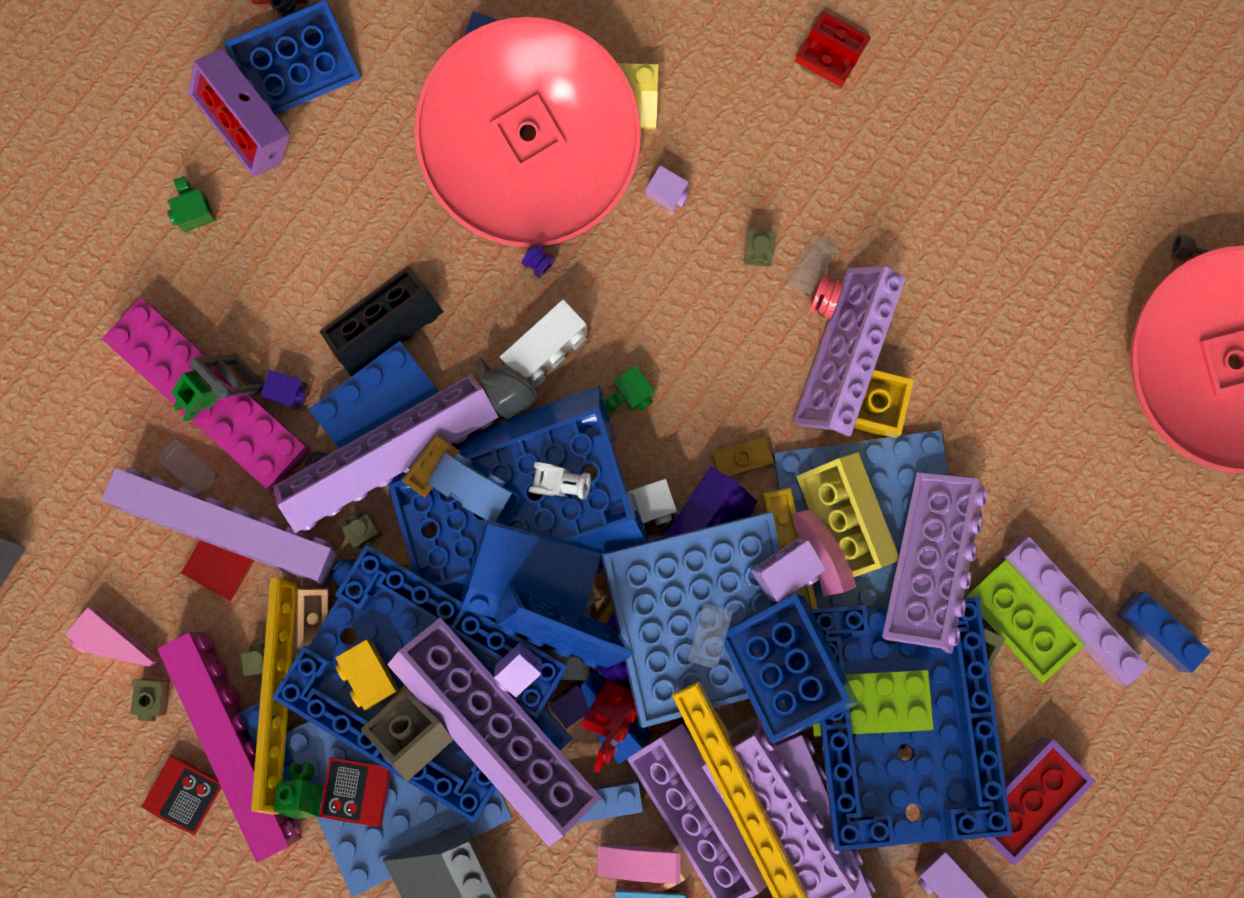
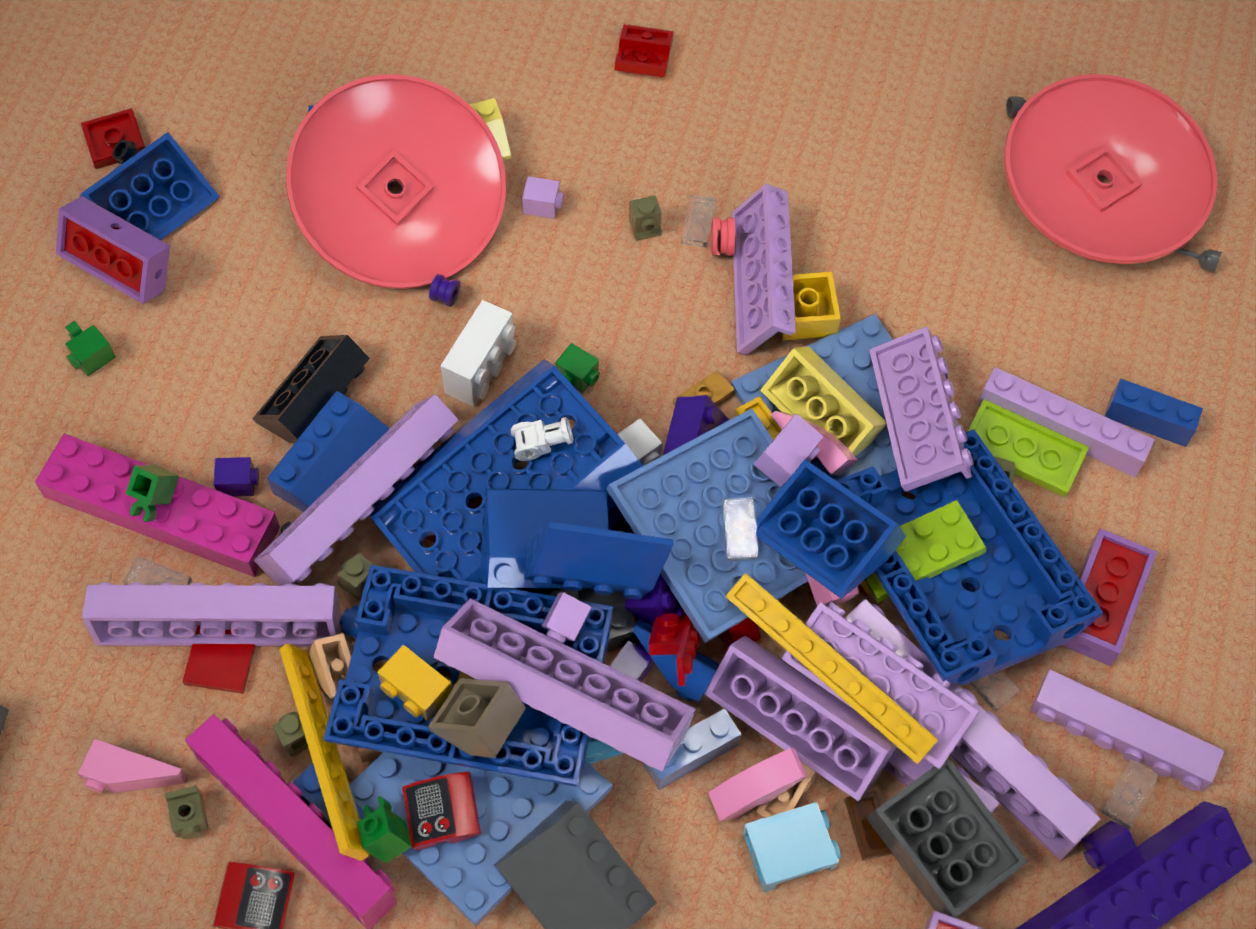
camera: 25 degrees left, 20 degrees down
dark grey window [189,354,265,399] -> none
pearl gold plate [401,434,460,498] -> none
medium blue brick [428,452,512,522] -> none
dark grey hair [475,358,538,419] -> none

